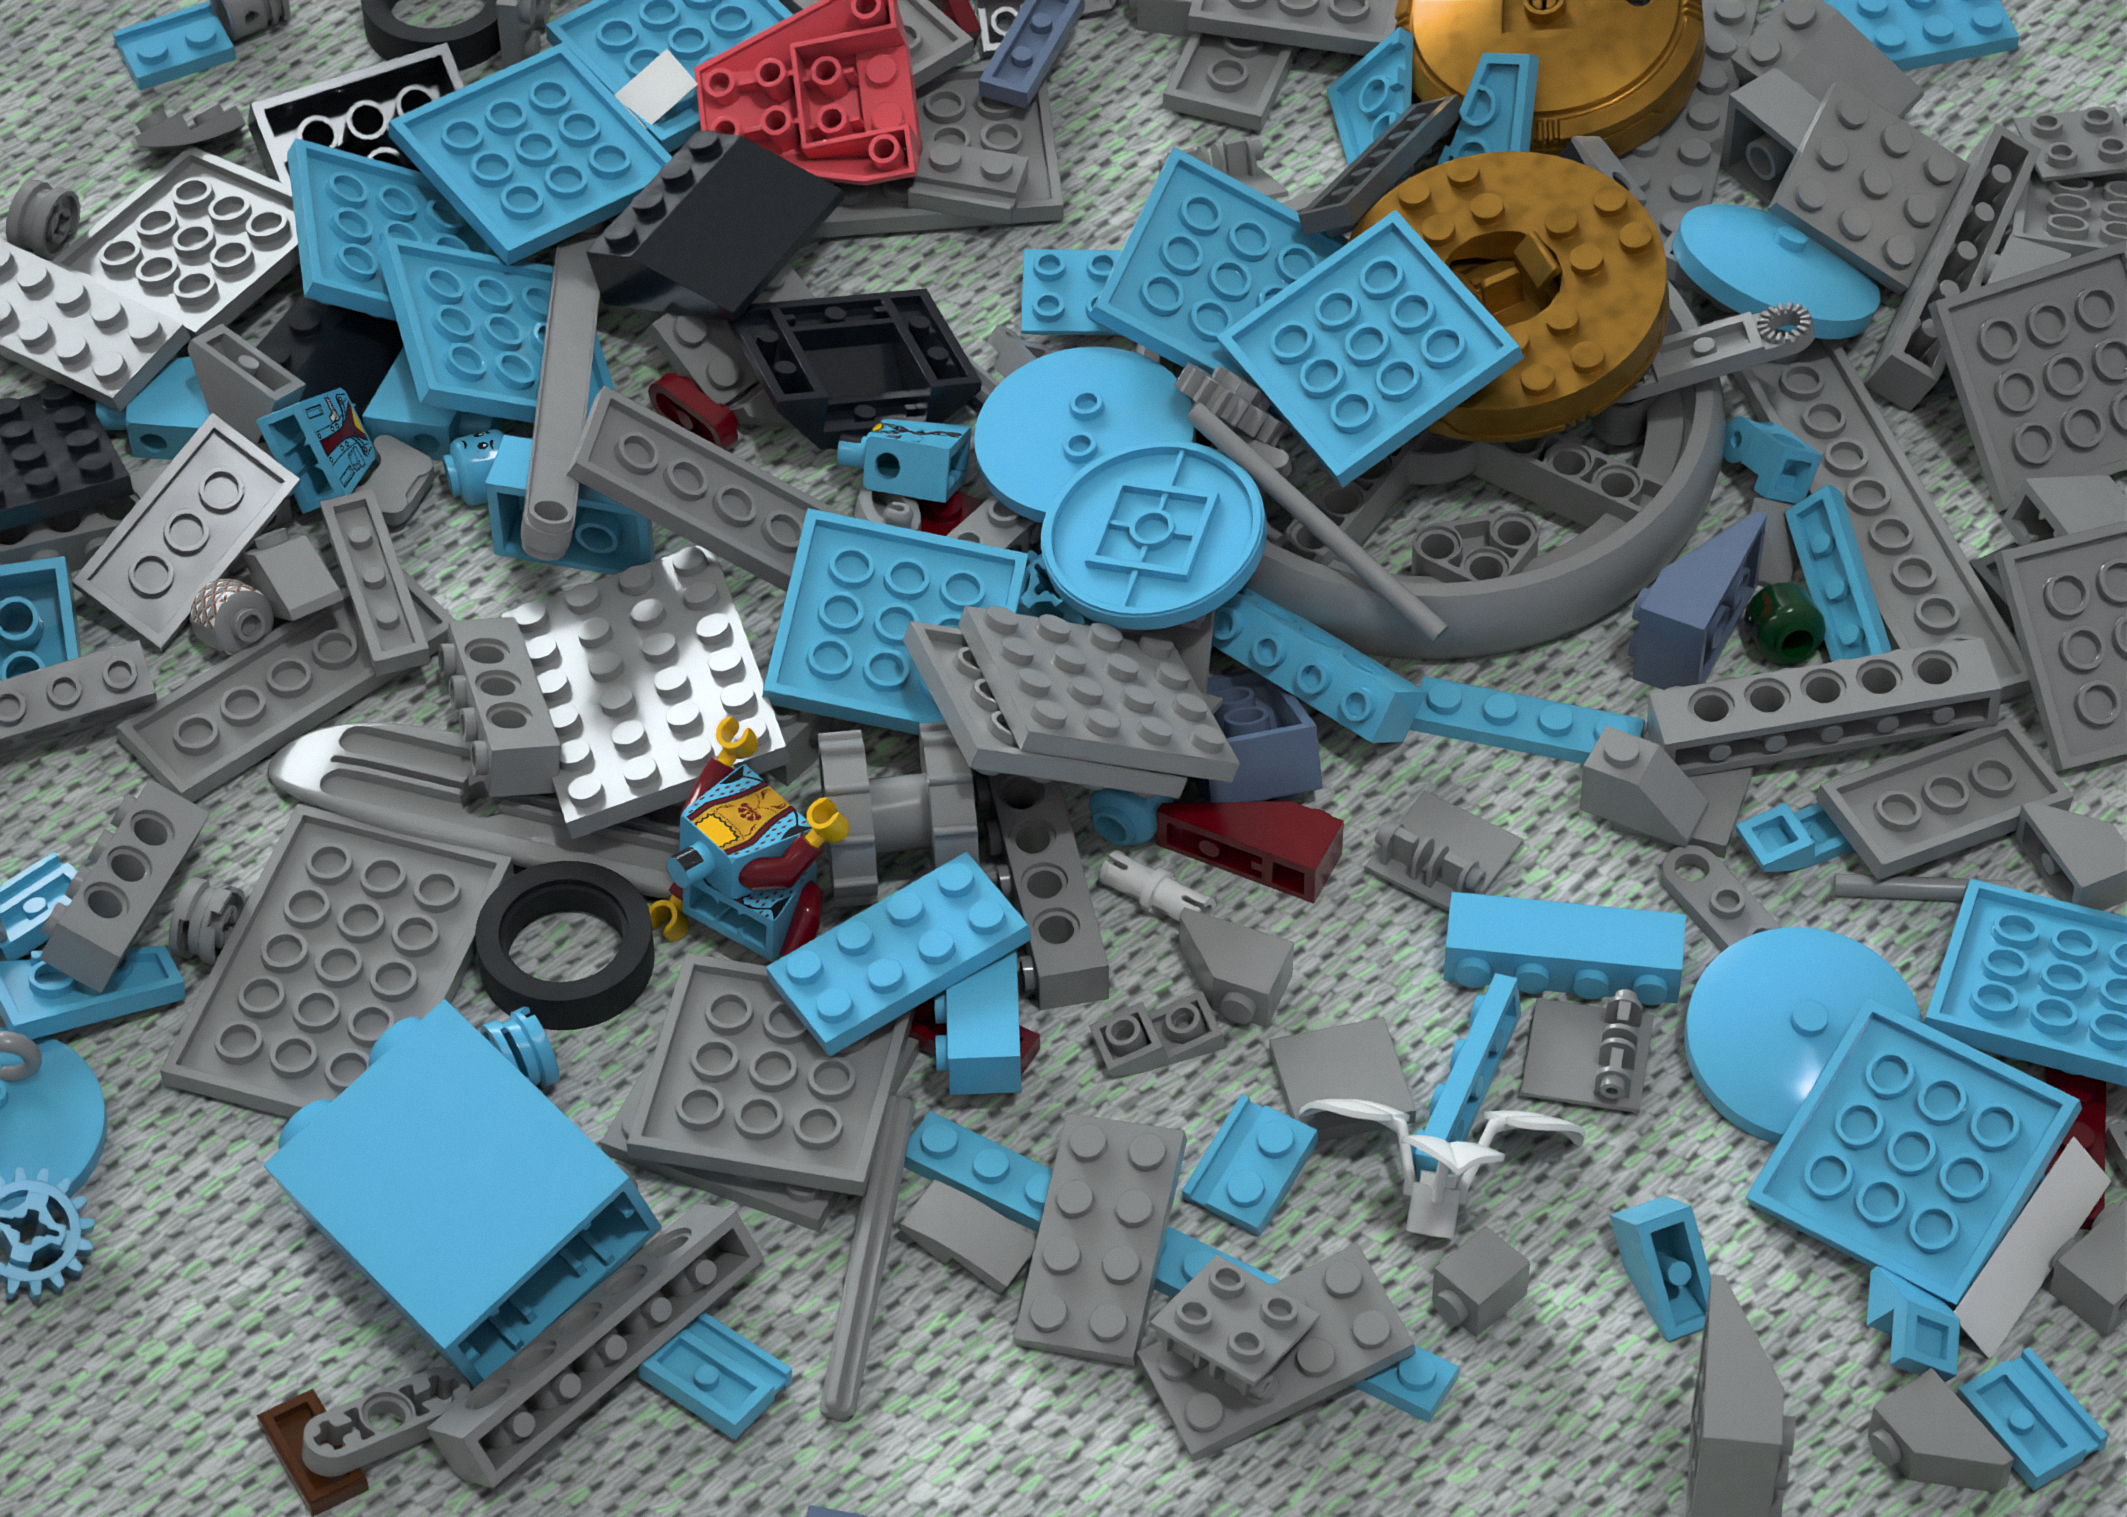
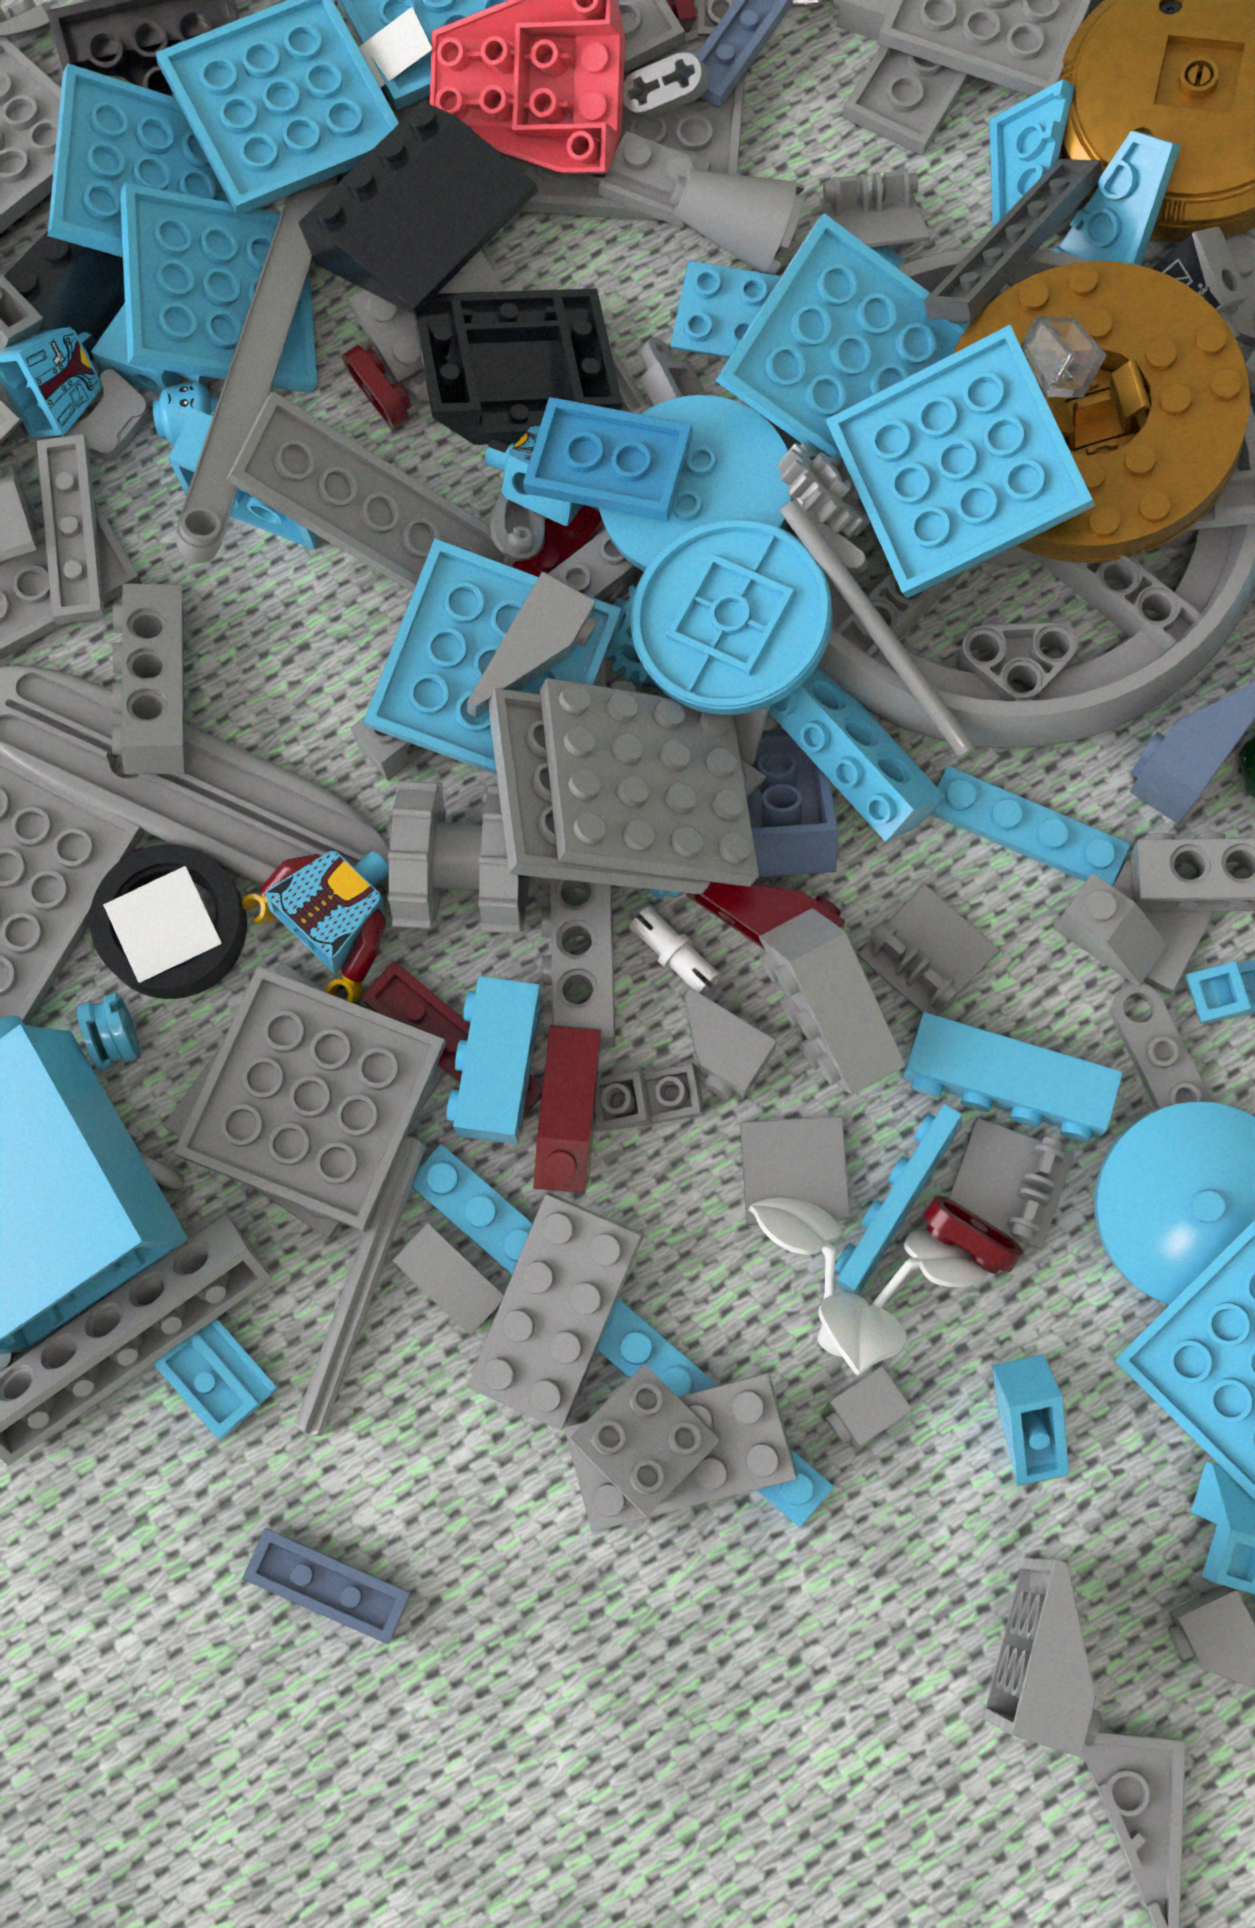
camera: 15 degrees right, 25 degrees up
light grey plate [501,545,792,839] -> none
torso [666,716,849,899] -> none
medium azure plate [765,851,1032,1057] -> none
medium azure plate [1182,1093,1319,1237] -> none
none -> white sticker [103,866,222,983]
none -> light grey slope [467,572,598,718]
none -> dark azure plate [523,397,693,522]
none -> dark red slope [533,1025,601,1193]
none -> light grey beam [623,52,710,118]
none -> light grey cone [668,169,805,275]
none -> light grey brick [759,908,906,1095]
none -> dark red plate [923,1195,1024,1274]
none -> clear window [1021,316,1107,398]

